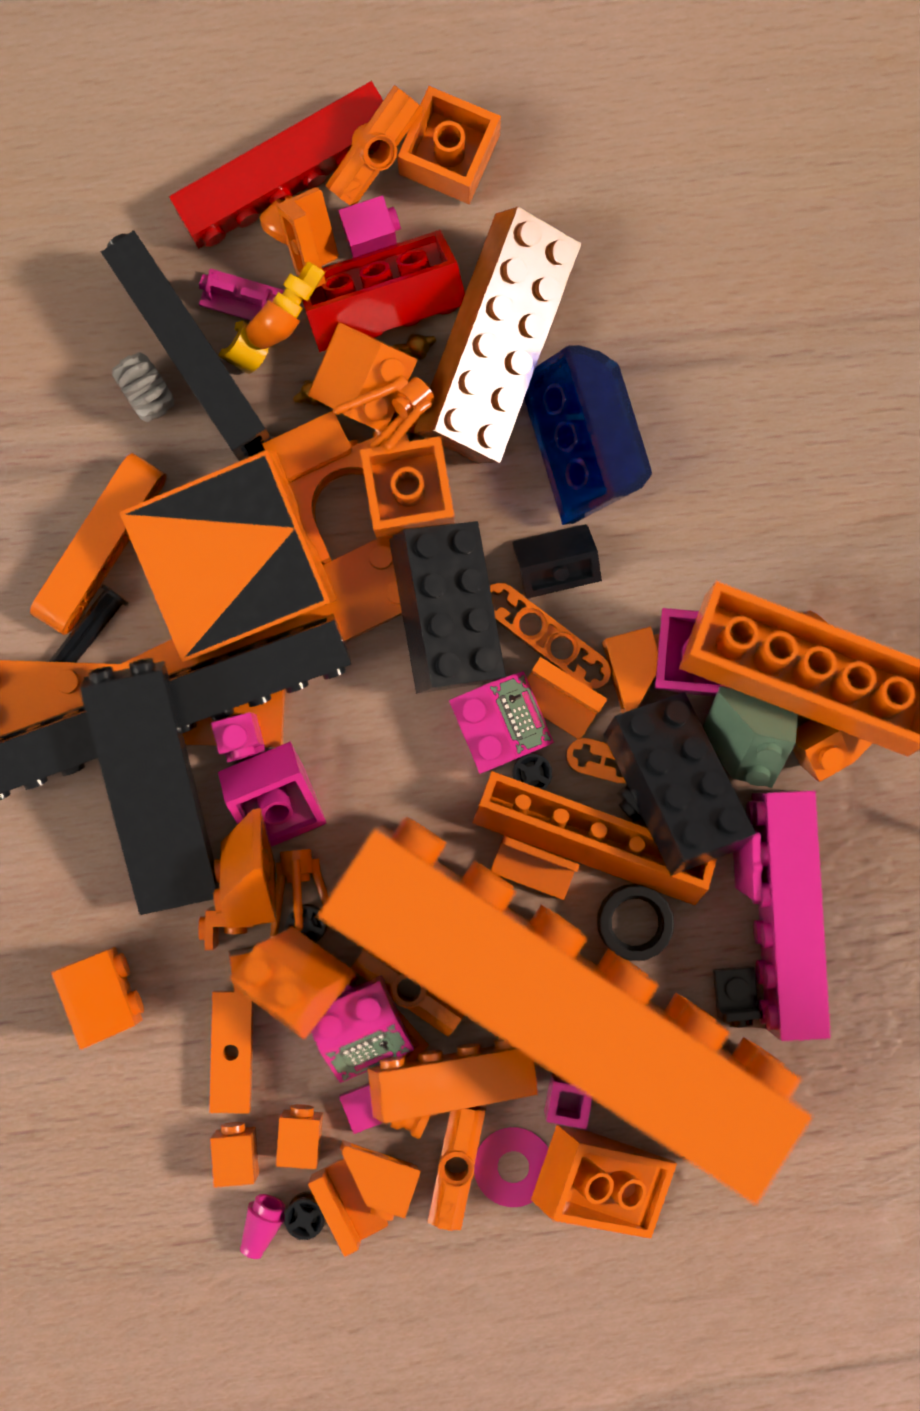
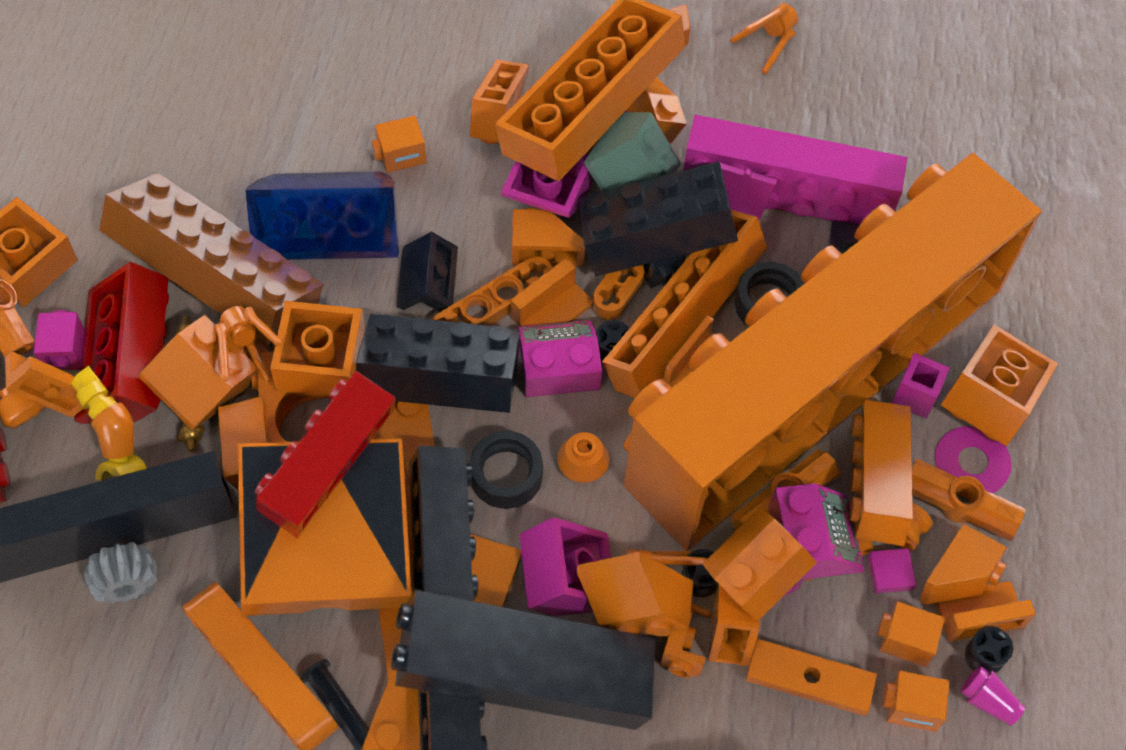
camera: 80 degrees left, 25 degrees down
dark pink hinge [199,269,284,321] -> none
dark pink brick [211,712,266,763] -> none
none -> red brick [255,371,396,538]
none -> orange brick [371,115,427,173]
none -> black tyre [469,430,543,509]
none -> orange slope [470,59,529,144]
none -> orange cone [557,432,610,483]

